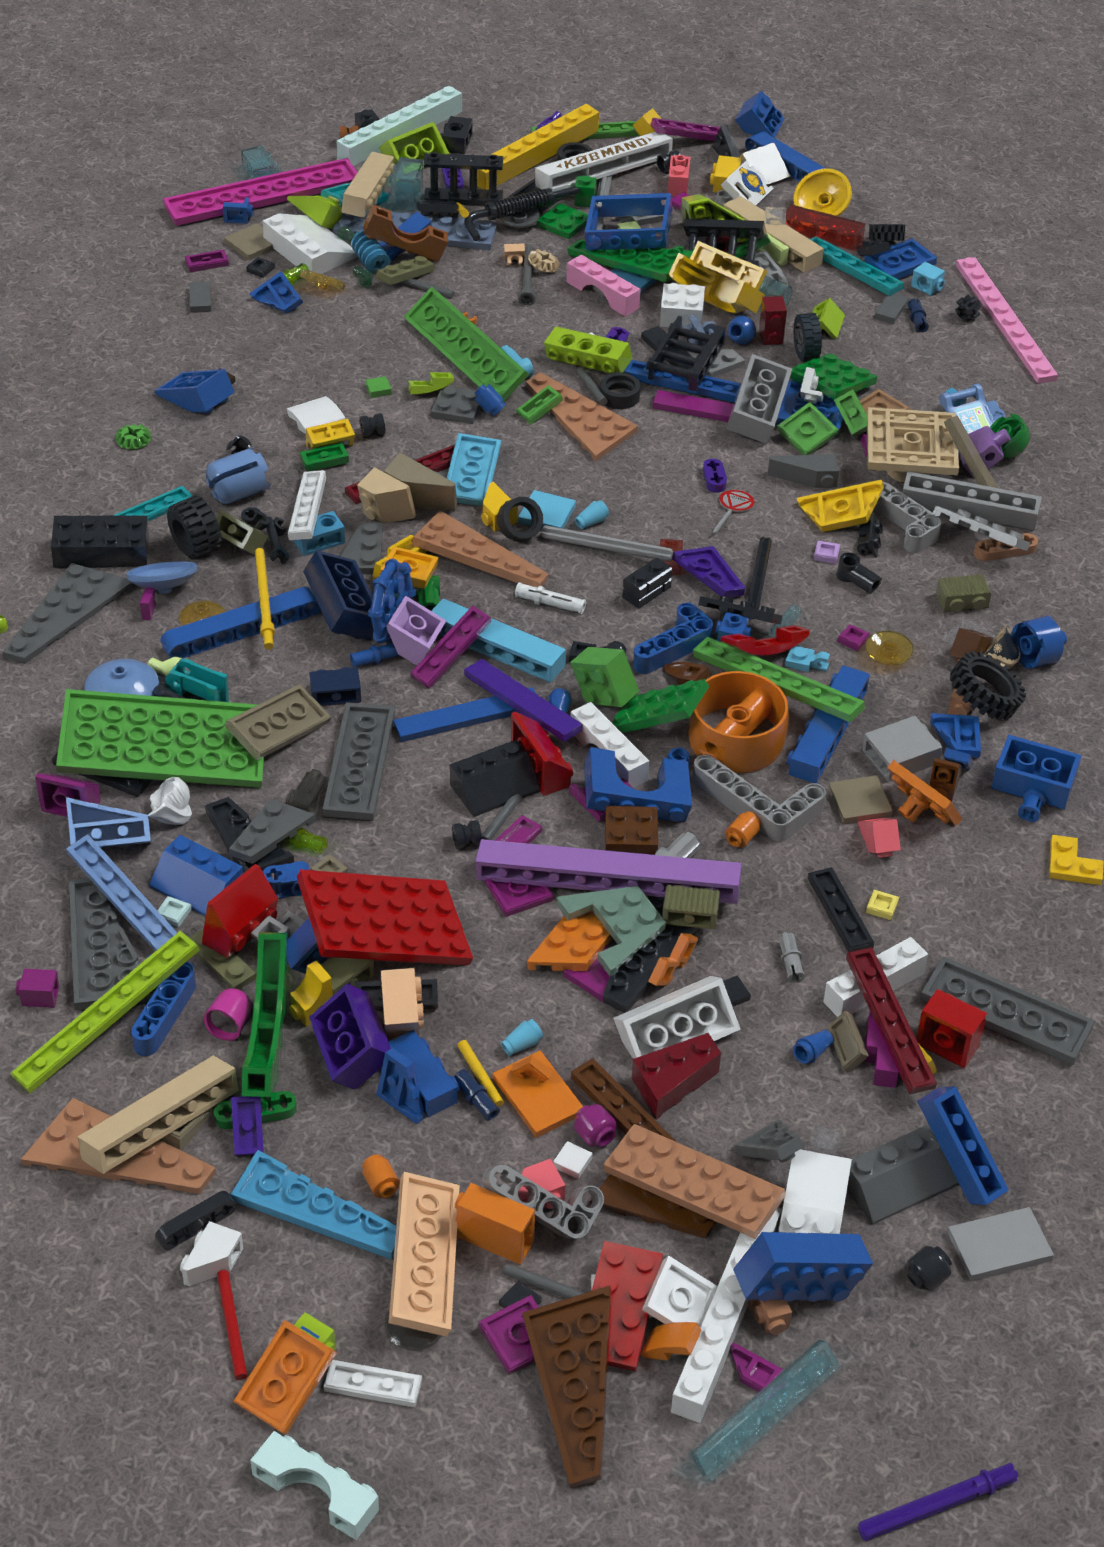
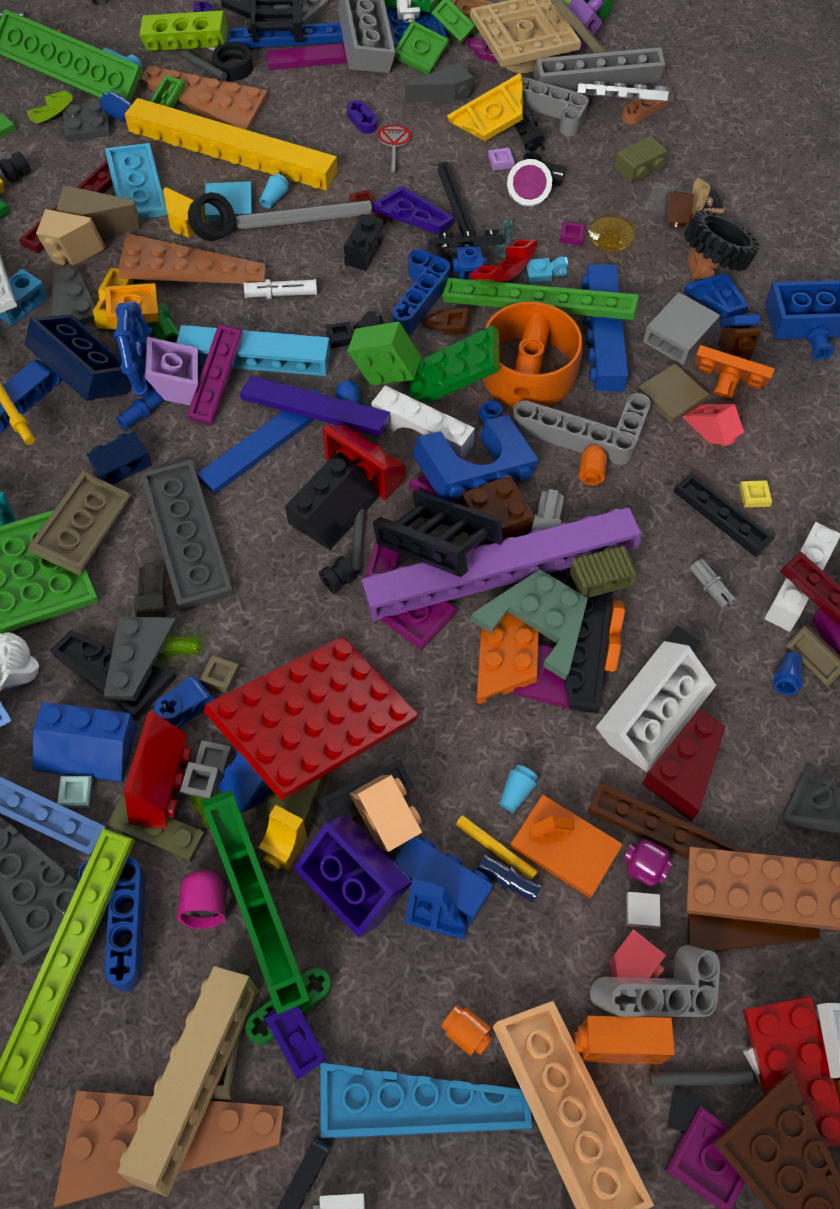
camera: 25 degrees left, 15 degrees up
blue brick [1011,615,1067,668] -> none
none -> yellow brick [125,98,338,191]
none -> black fence [373,490,503,577]
none -> tile [507,159,552,207]

